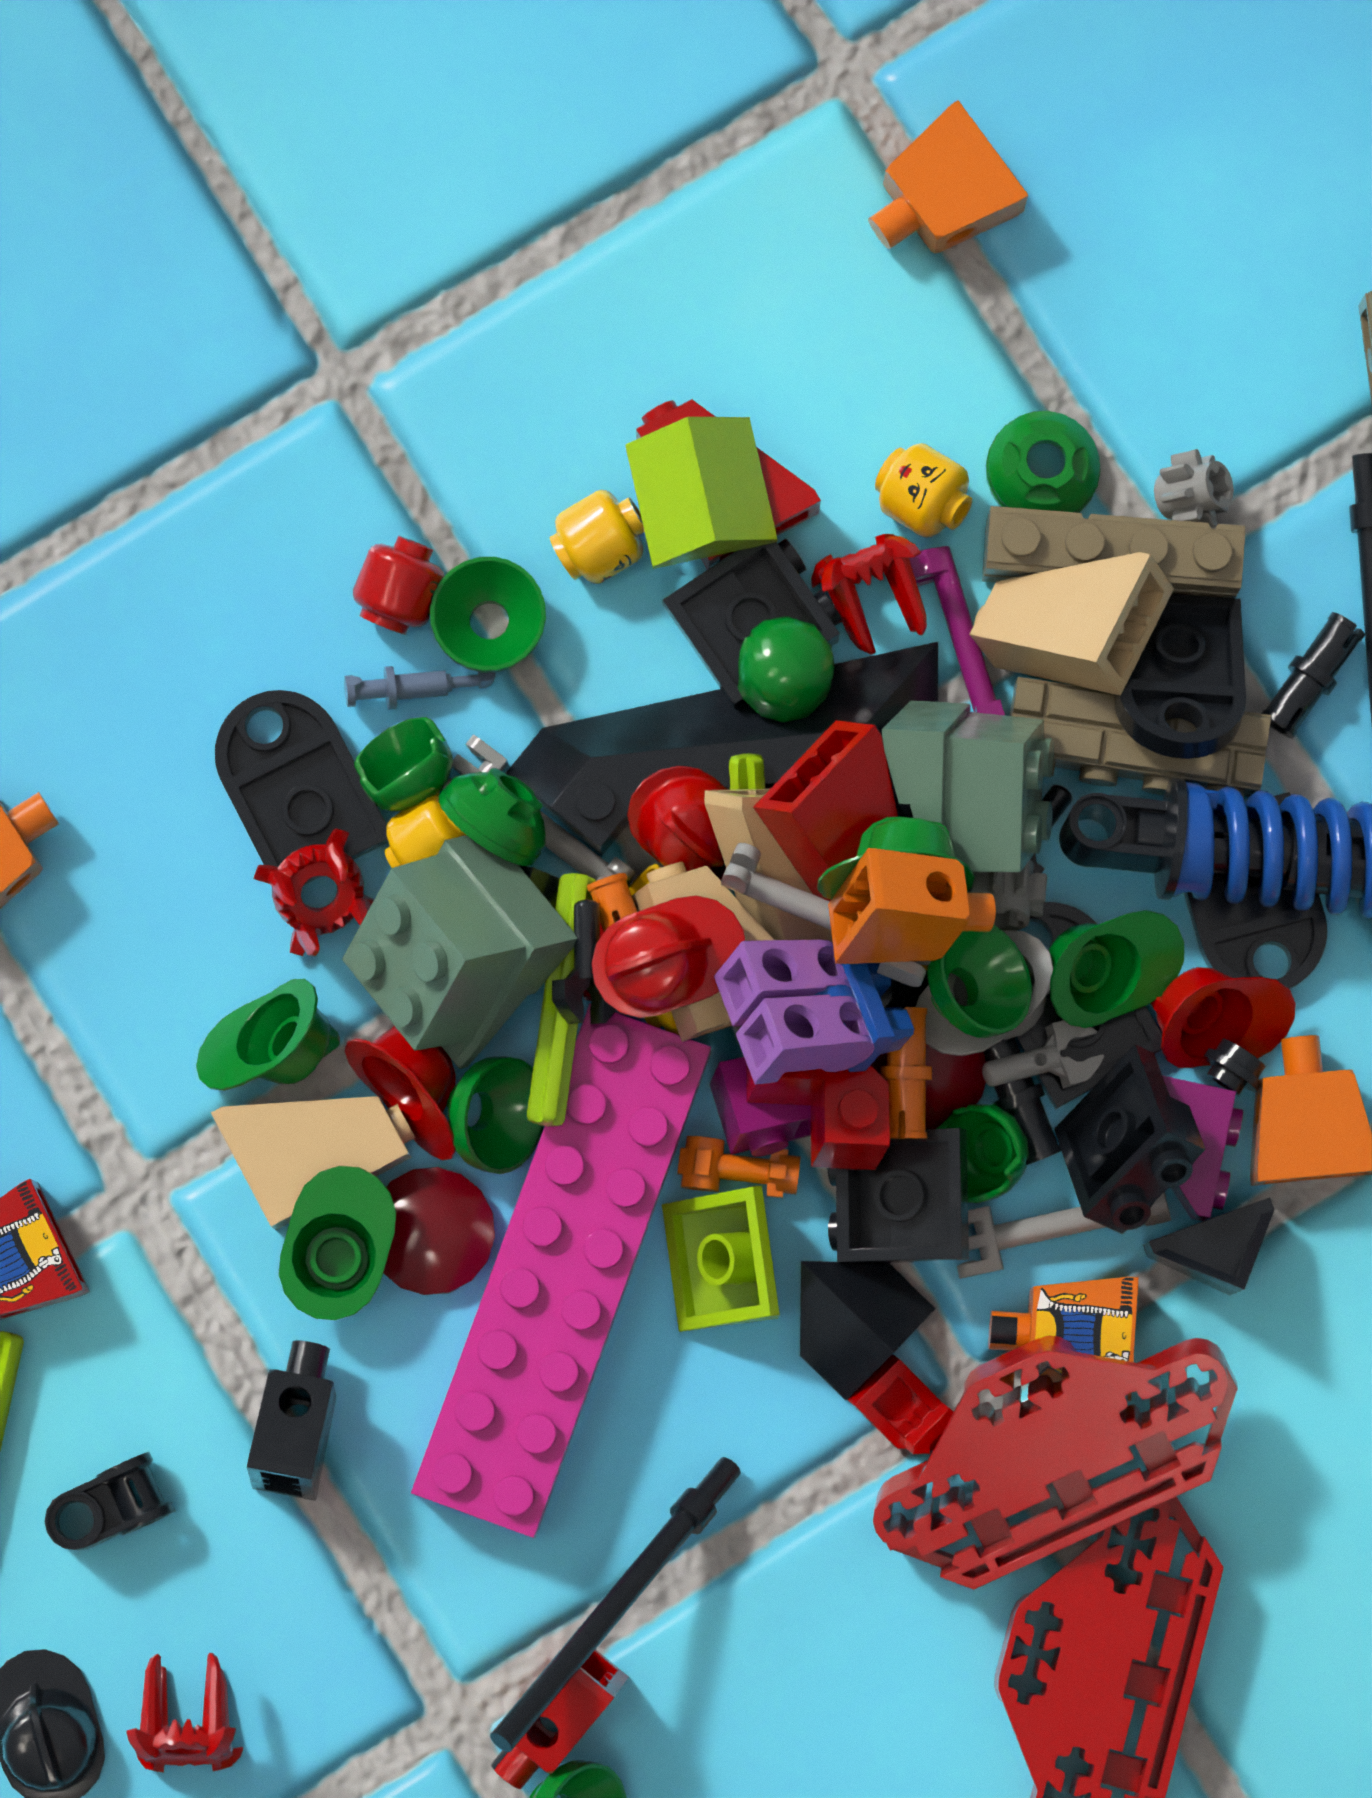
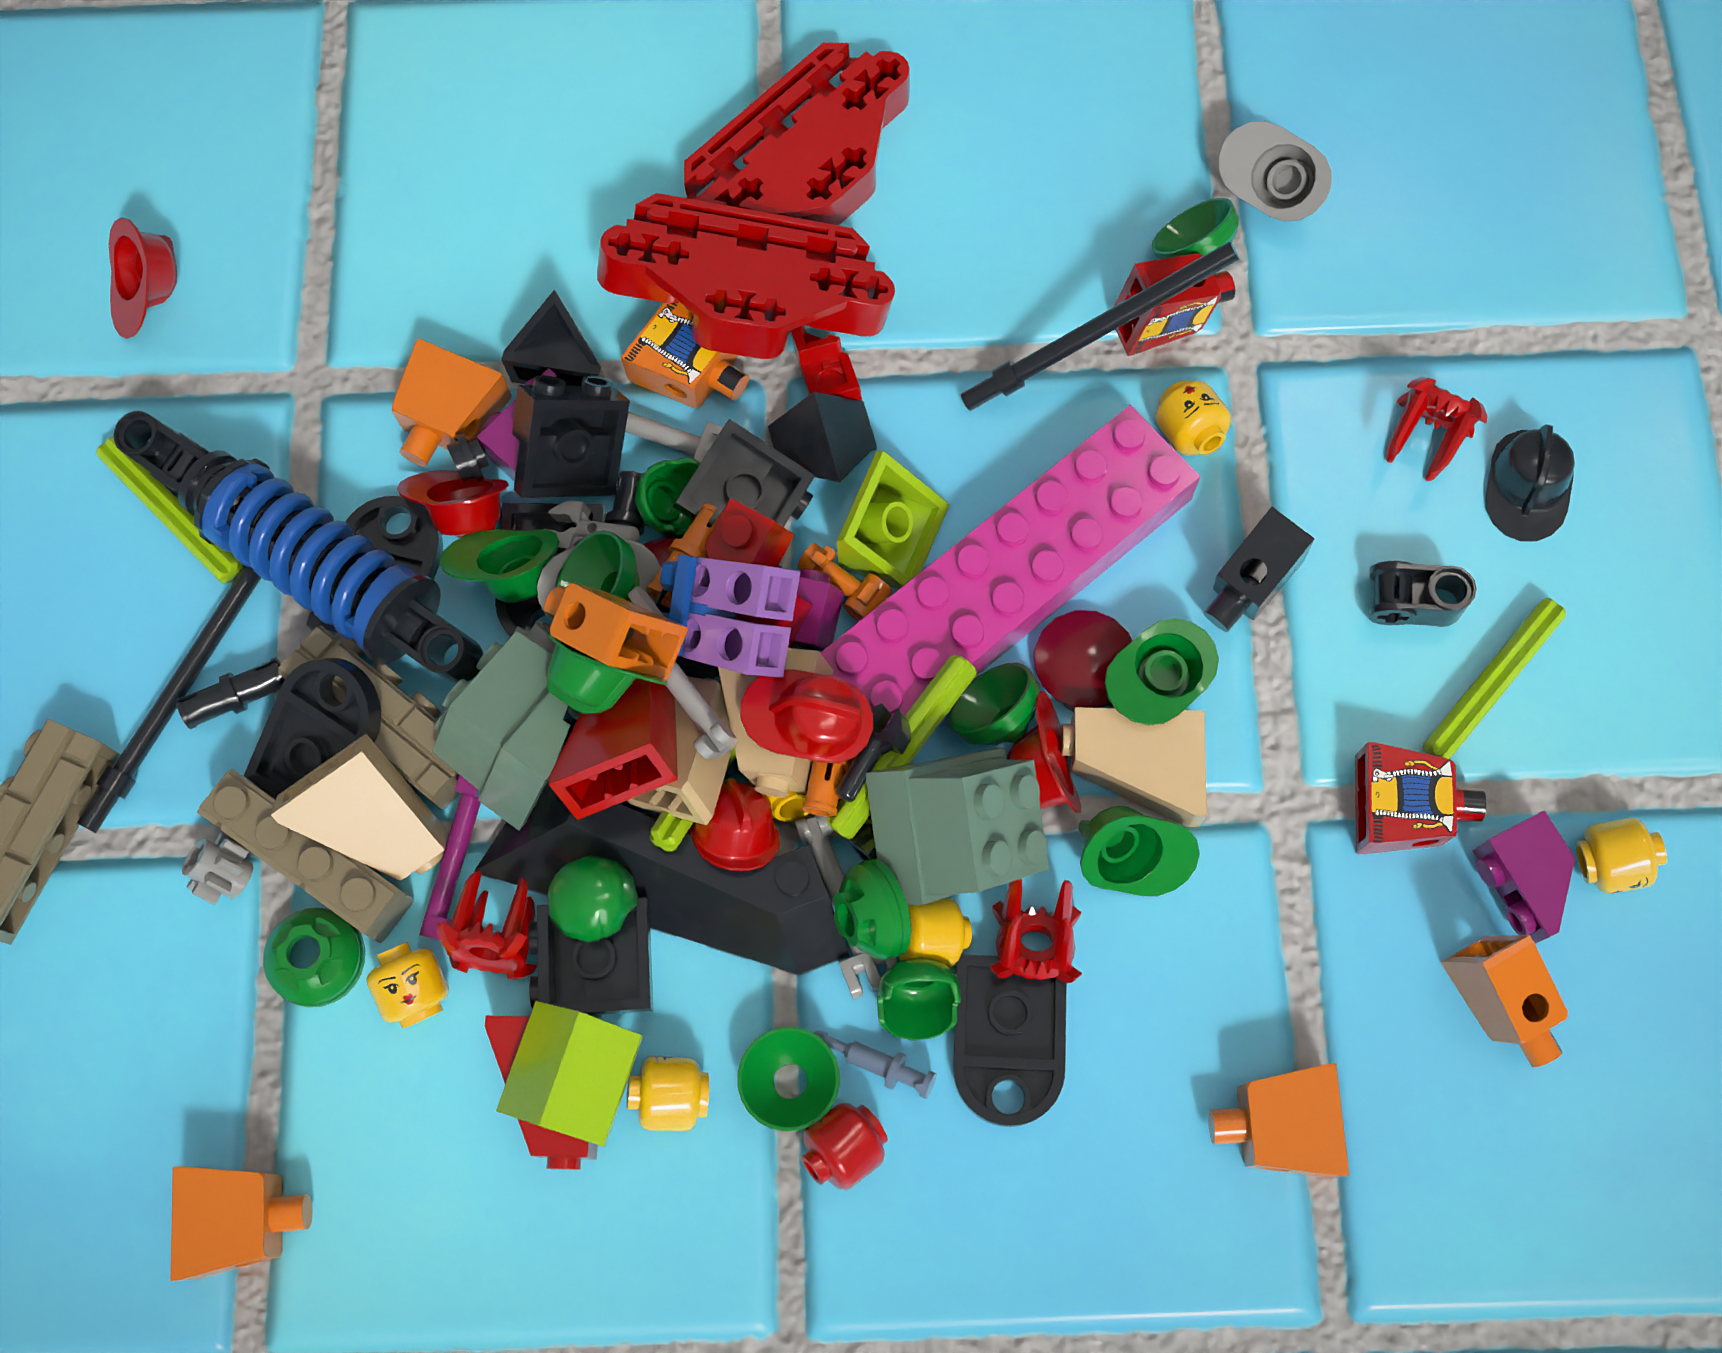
camera: 145 degrees left, 10 degrees down
none -> yellow head [1155,380,1231,456]

